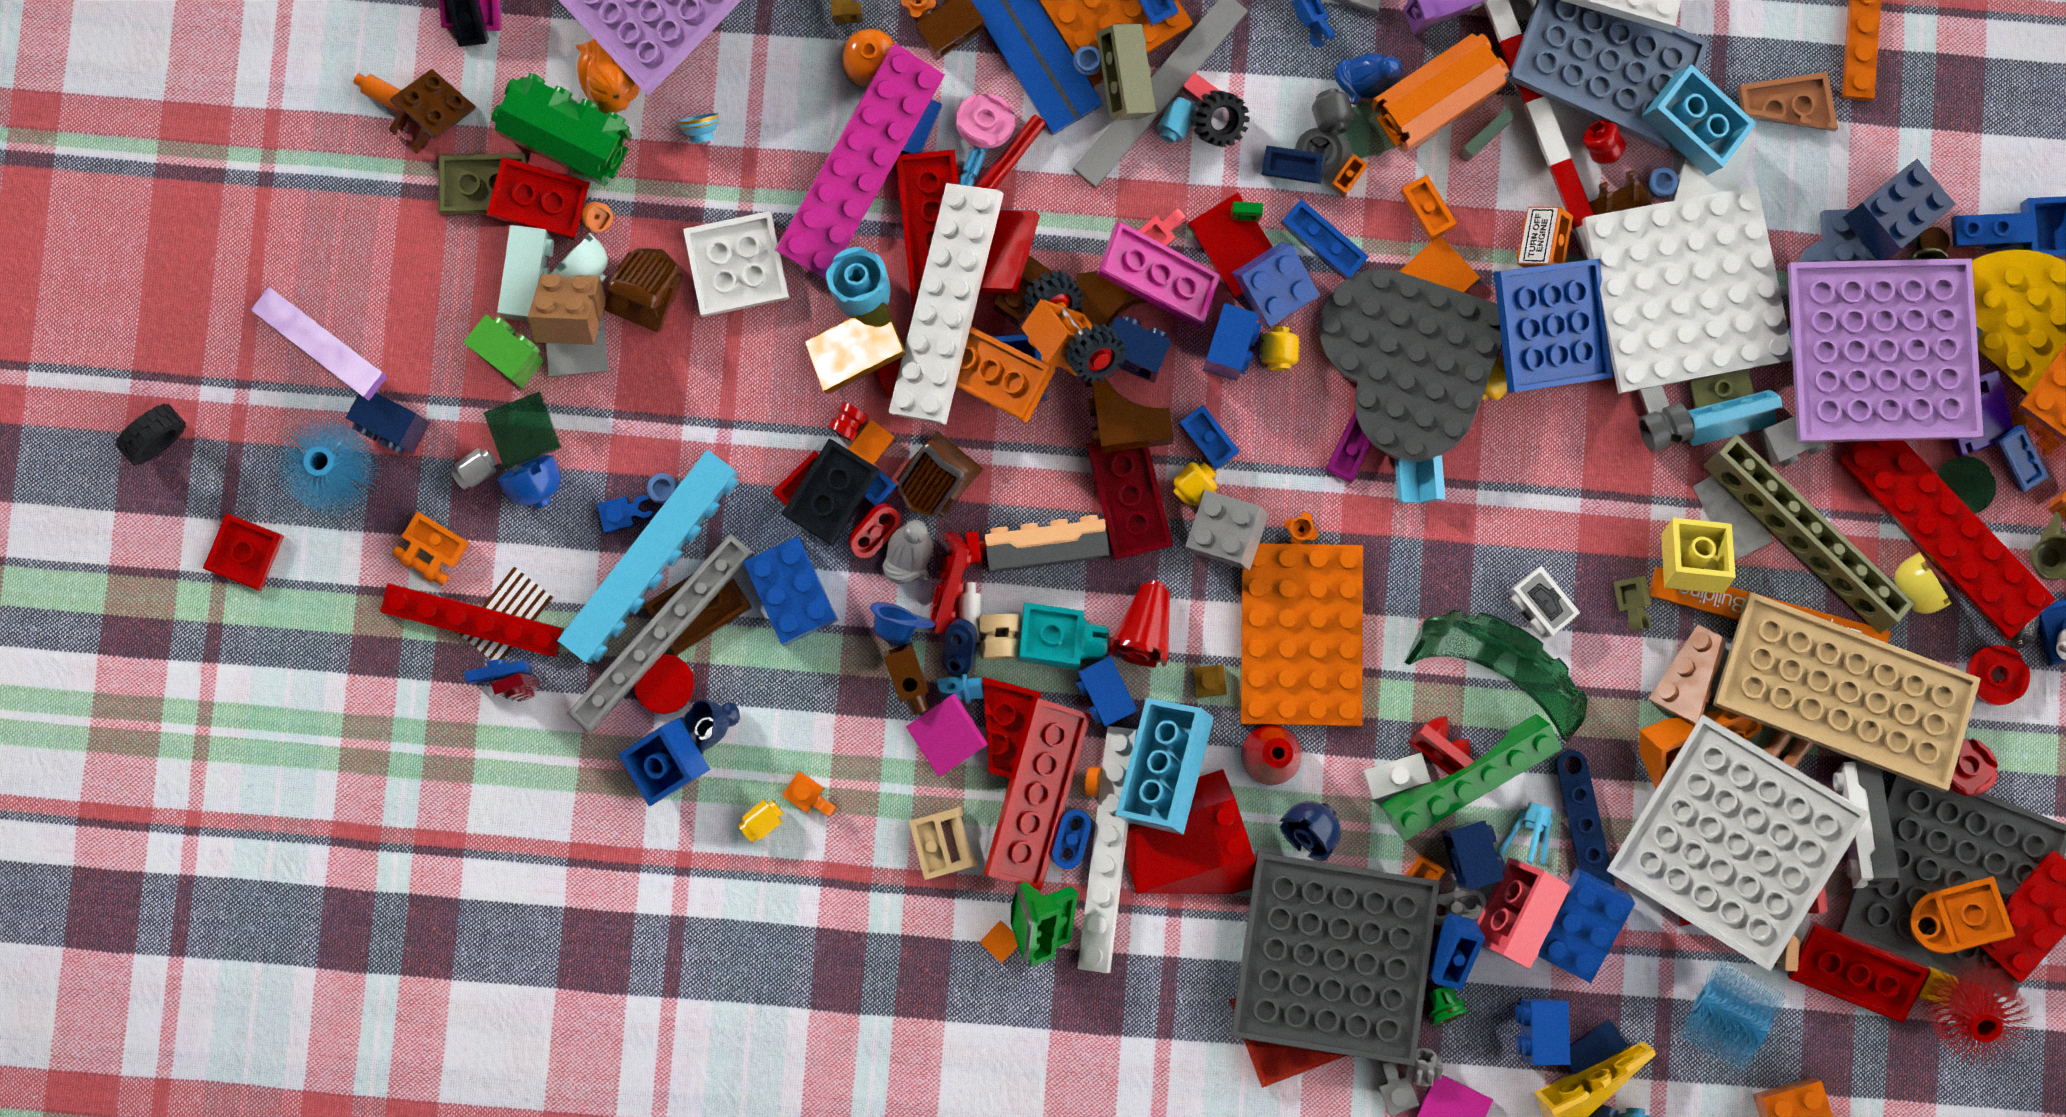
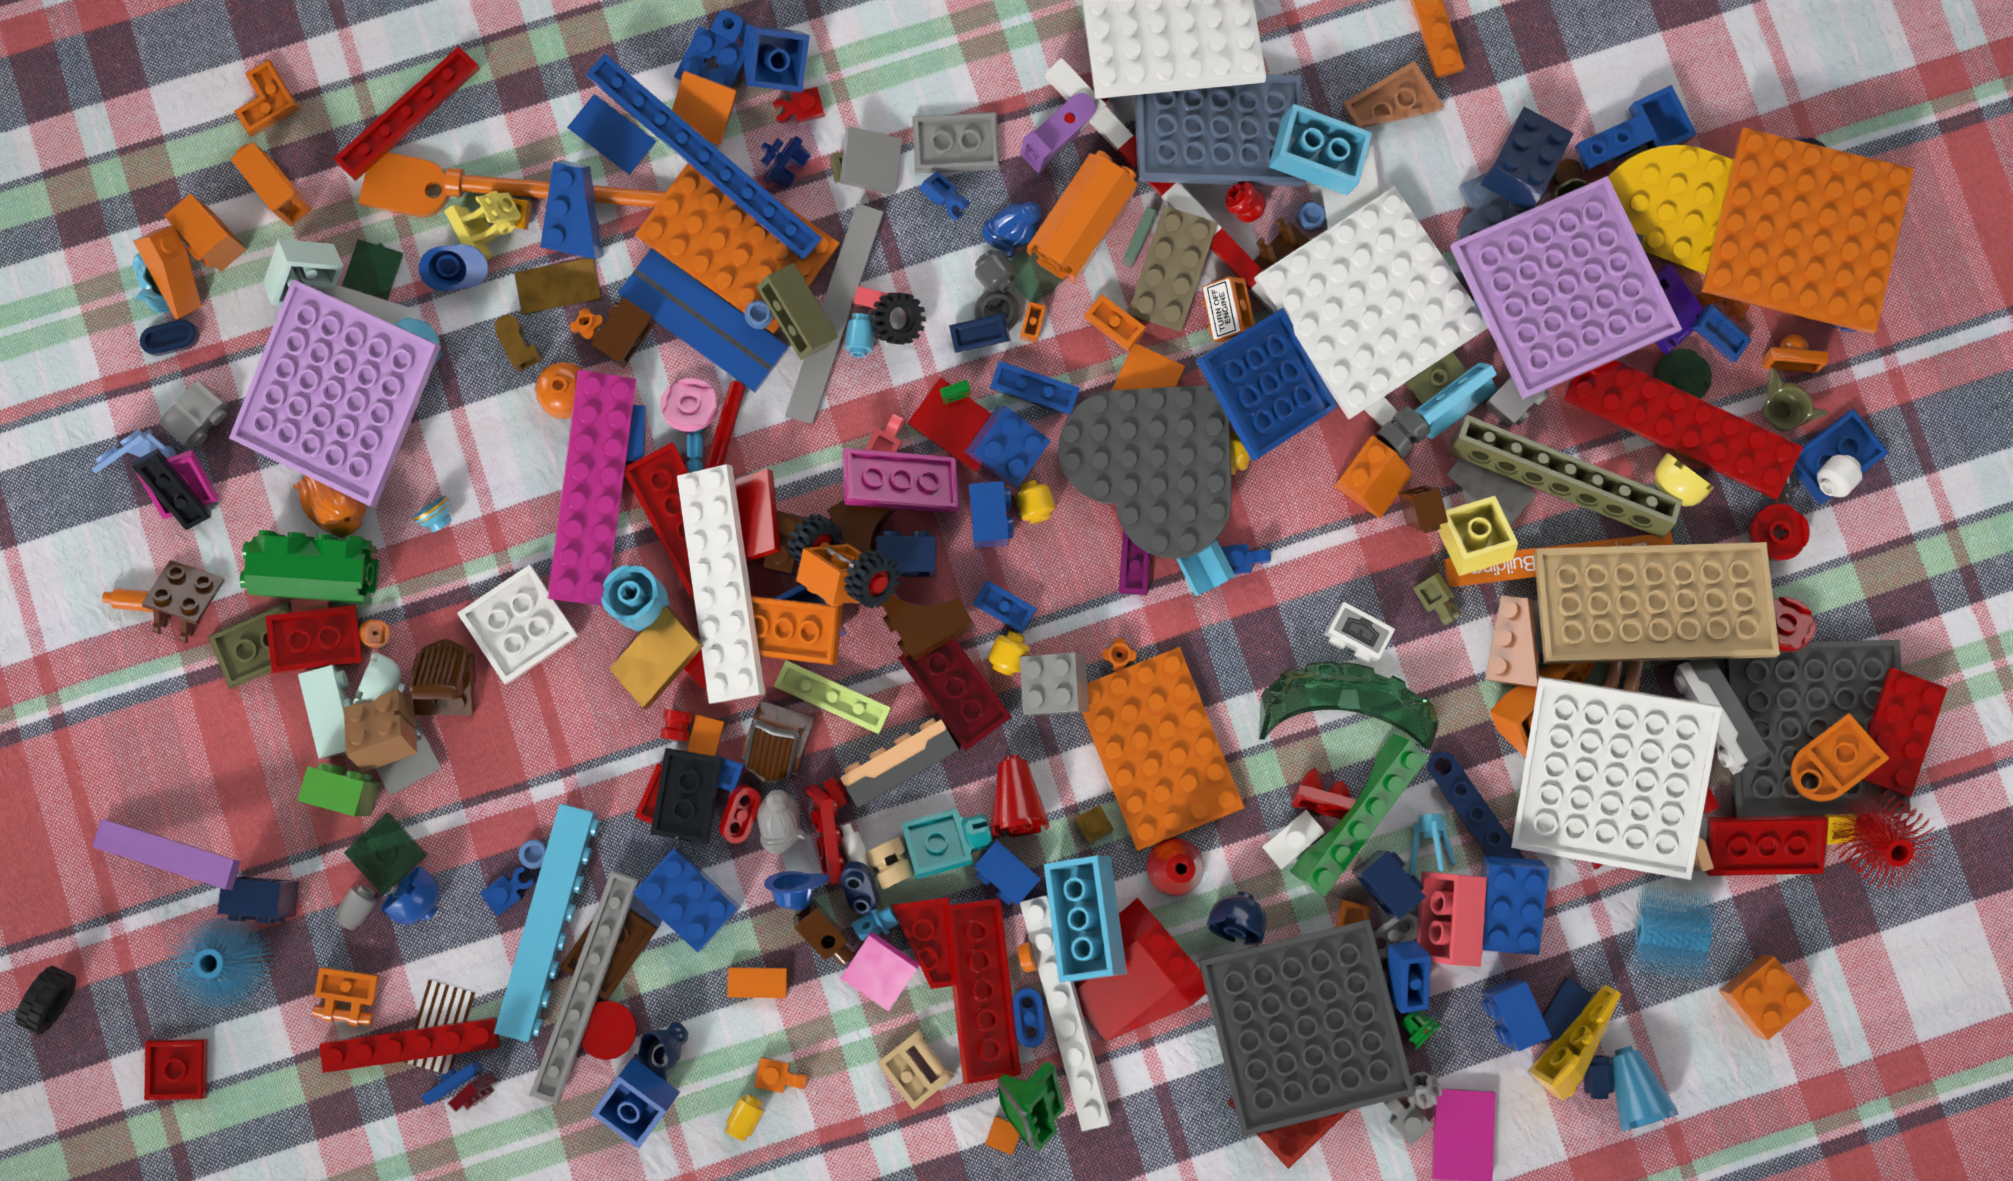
camera: 25 degrees left, 0 degrees up
none -> orange tile [727,967,788,998]
none -> yellowish green plate [774,660,891,734]
none -> dark tan plate [1128,205,1218,332]
none -> blue plate [1221,544,1271,575]
none -> orange slope [1334,435,1413,519]
none -> reddish brown brick [1398,485,1448,533]

